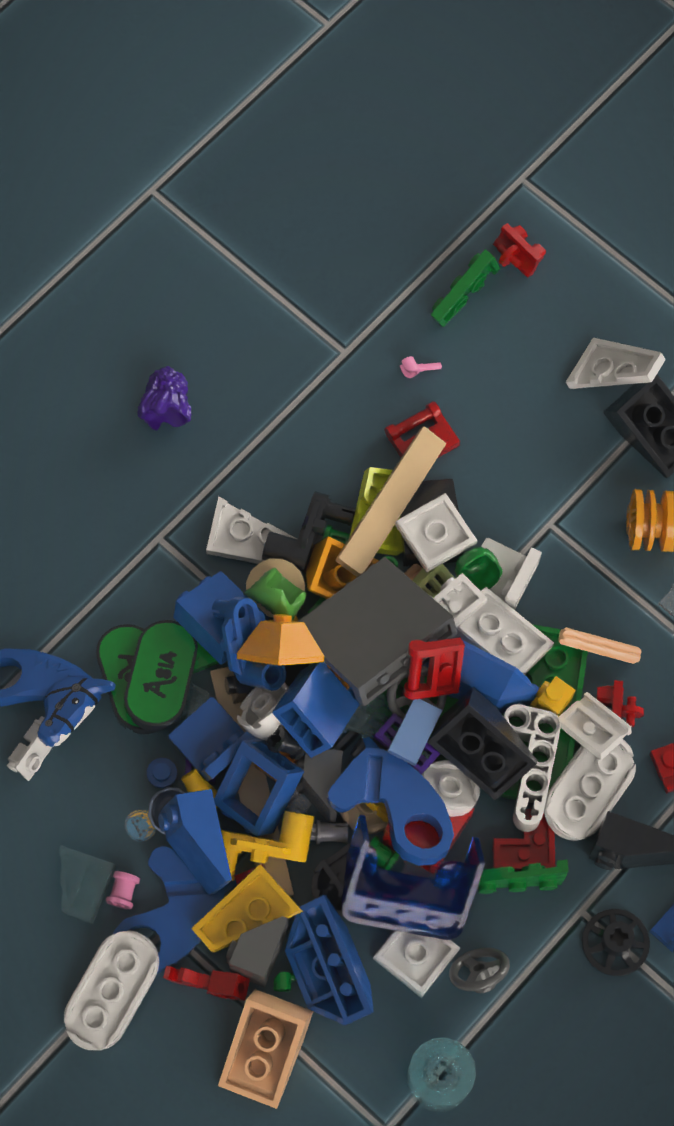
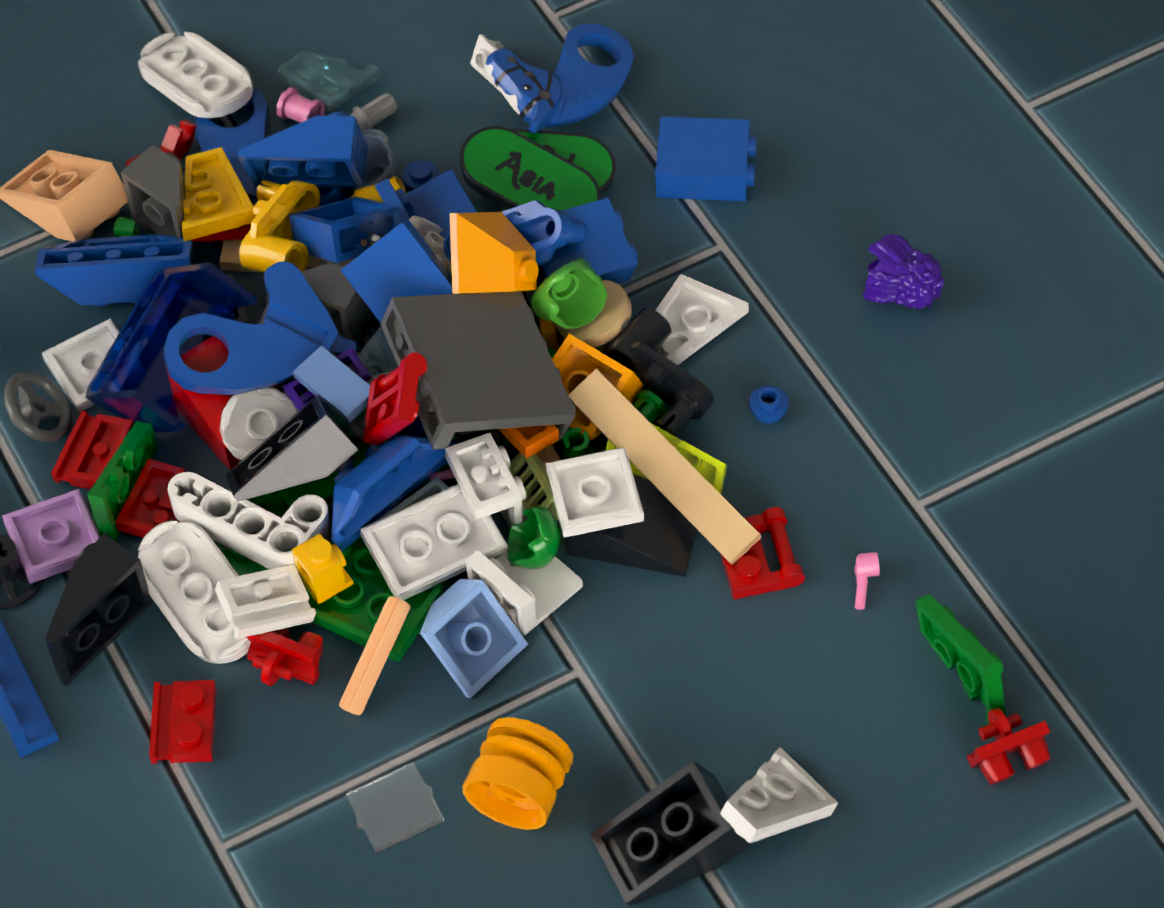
camera: 115 degrees right, 15 degrees down
none -> lavender plate [2,489,100,584]
none -> red plate [51,411,135,489]
none -> light grey axle [350,93,397,134]
none -> light blue slope [420,579,528,698]
none -> blue brick [655,117,757,201]
none -> blue plate [749,385,789,423]

